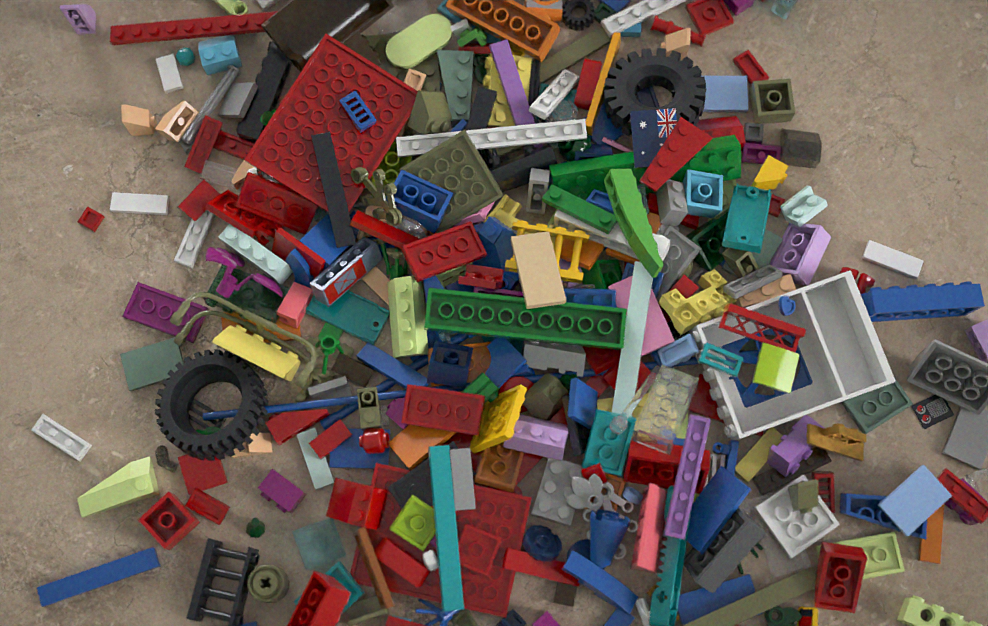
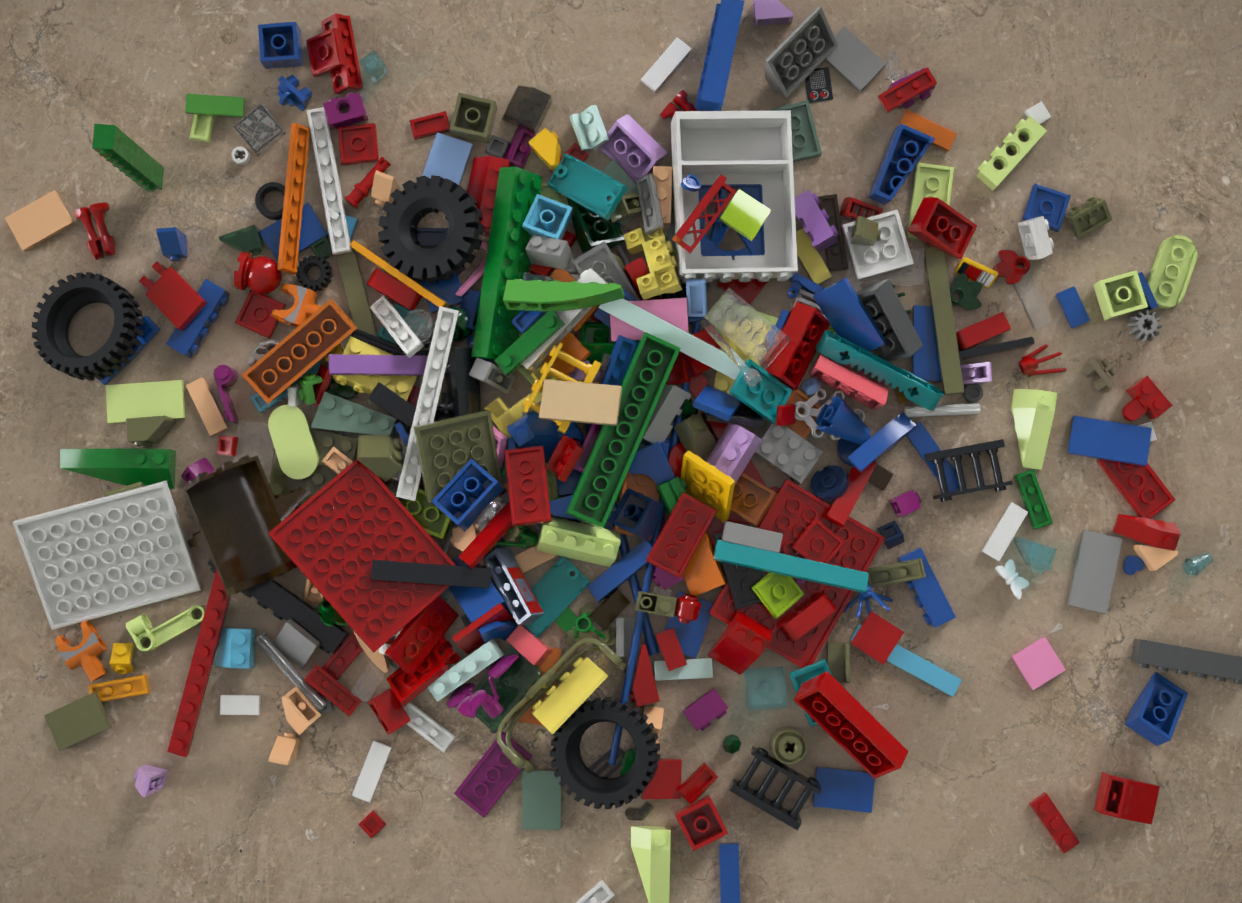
camera: 70 degrees left, 10 degrees up
teal tile [176,47,195,66] -> none
blue slope [339,91,377,133] -> none
olive plant [351,167,402,226] -> none
dark orange tile [353,527,394,609] -> none
white tile [423,550,439,571] -> none
light grey plate [566,473,604,510] -> none
dark blue sticker [630,108,677,168] -> none
red wing [639,117,713,192] -> none
medium lavender tile [664,415,711,539] -> none
teal tile [698,343,743,377] -> none
pearl gold bracket [806,423,866,461] -> none
light blue tile [878,465,952,536] -> none

